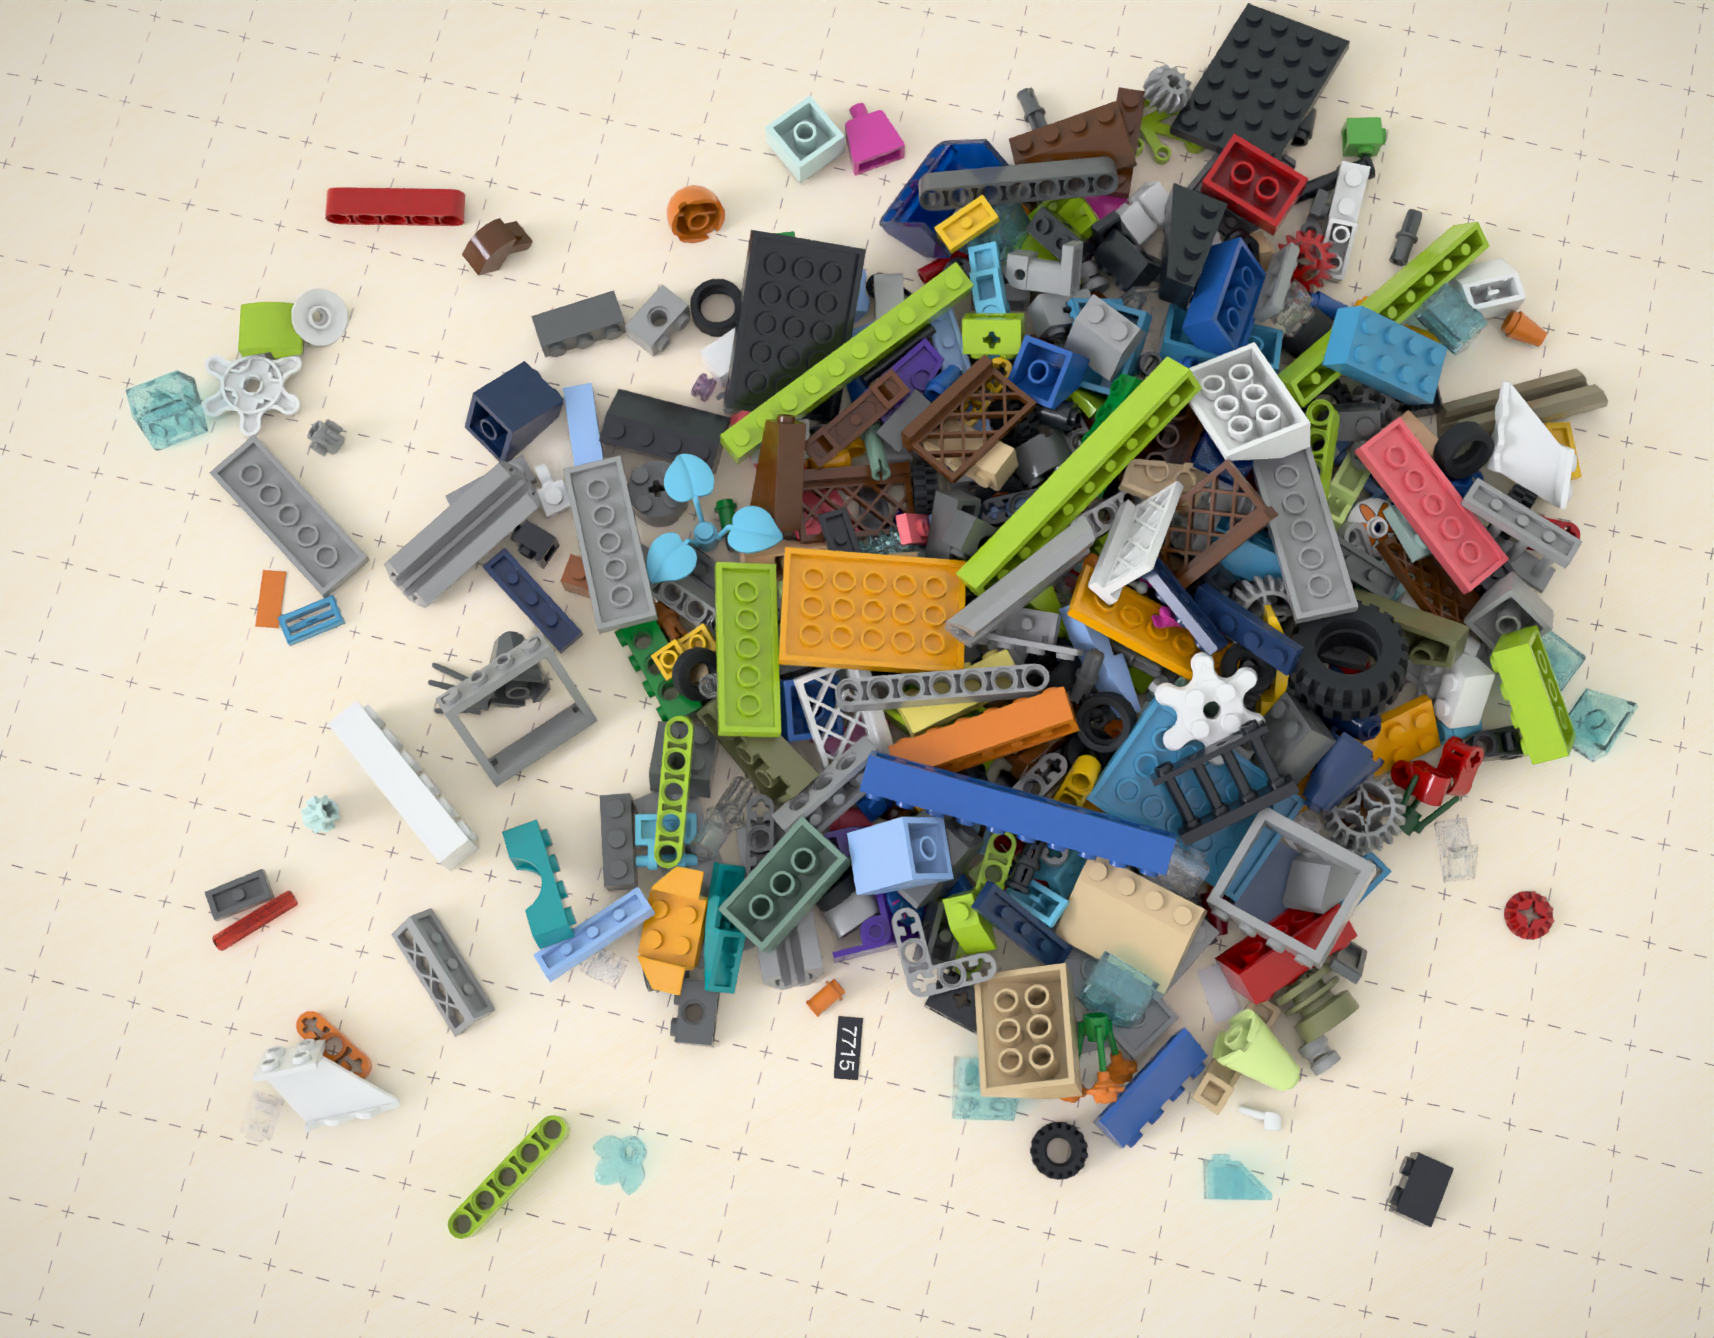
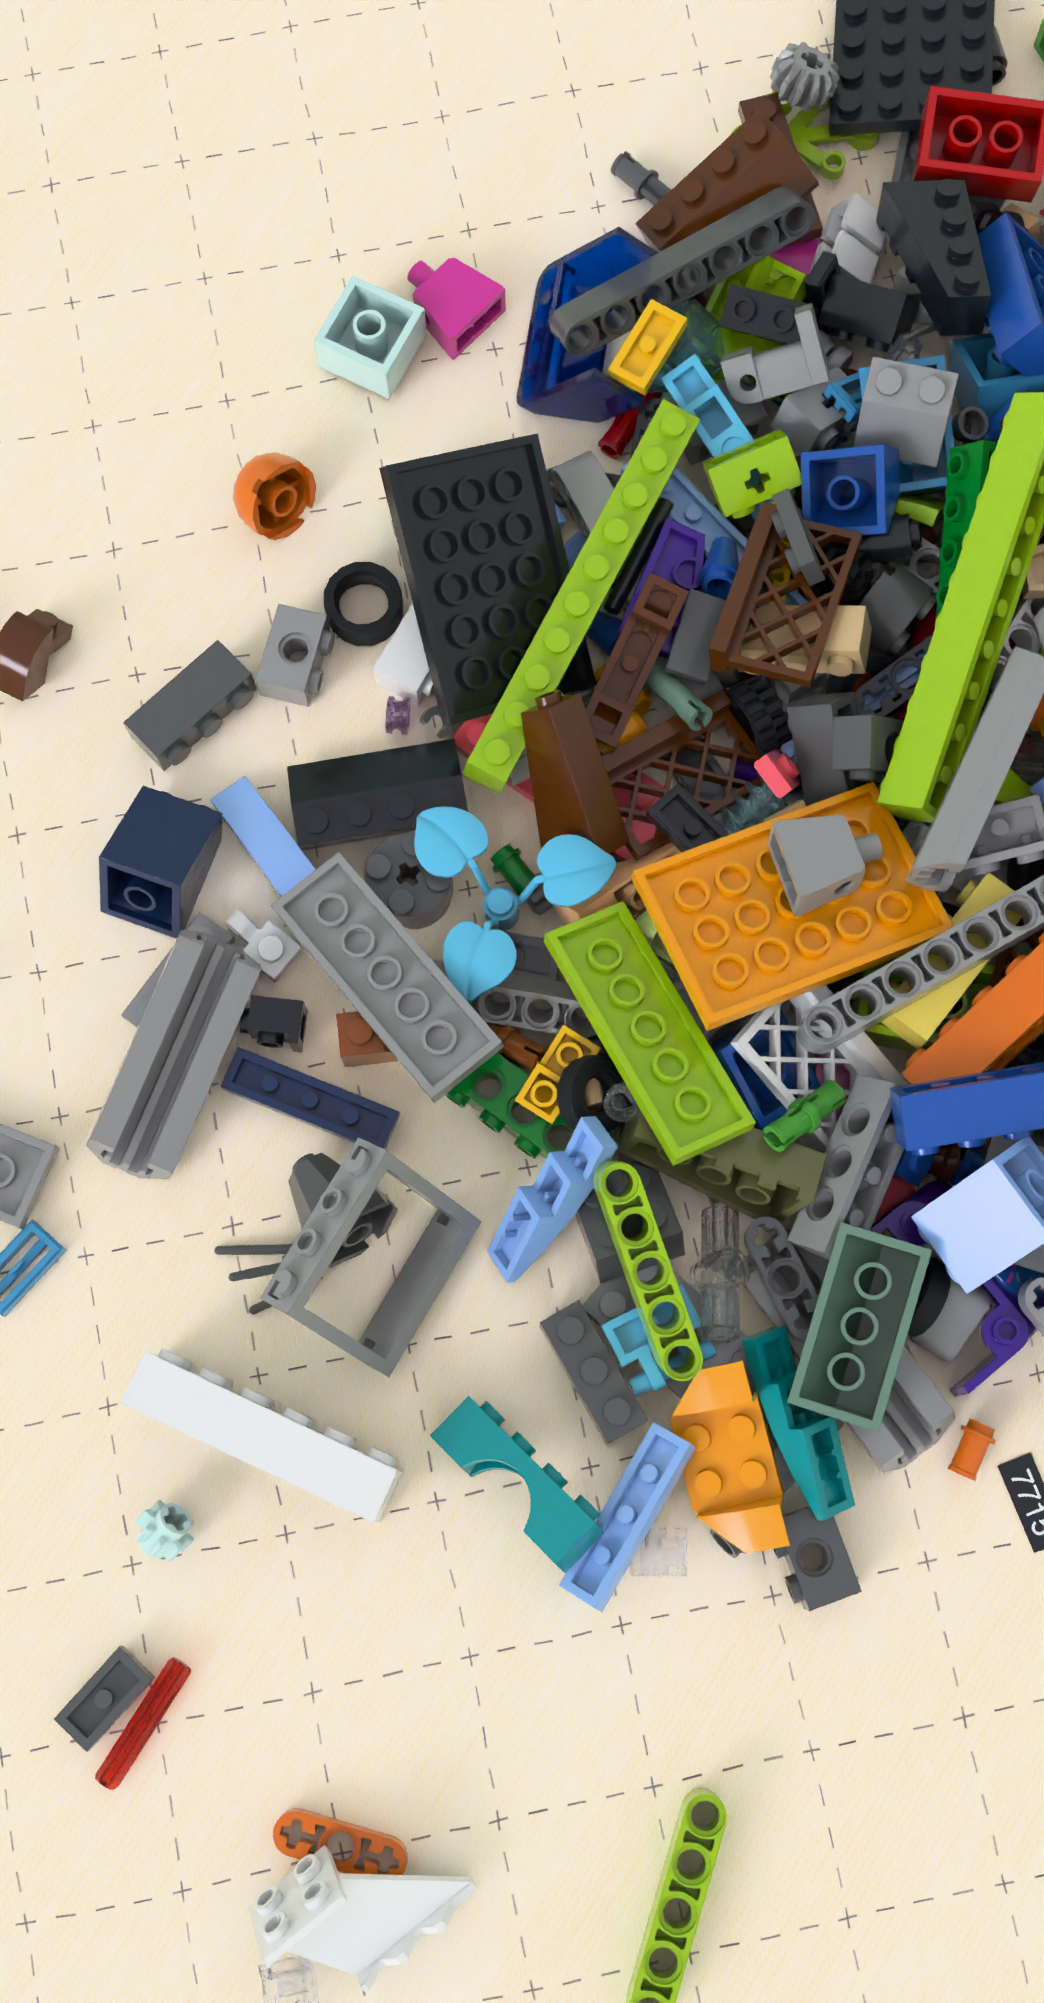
camera: 25 degrees left, 0 degrees up
light grey fence [391,908,496,1037] -> none
clear light blue plate [592,1135,647,1195] -> none
none -> light blue slope [487,1116,618,1283]
none -> bright green pin [763,1080,846,1152]
none -> light grey torso [767,815,883,917]
none -> dark grey plate [771,488,826,586]

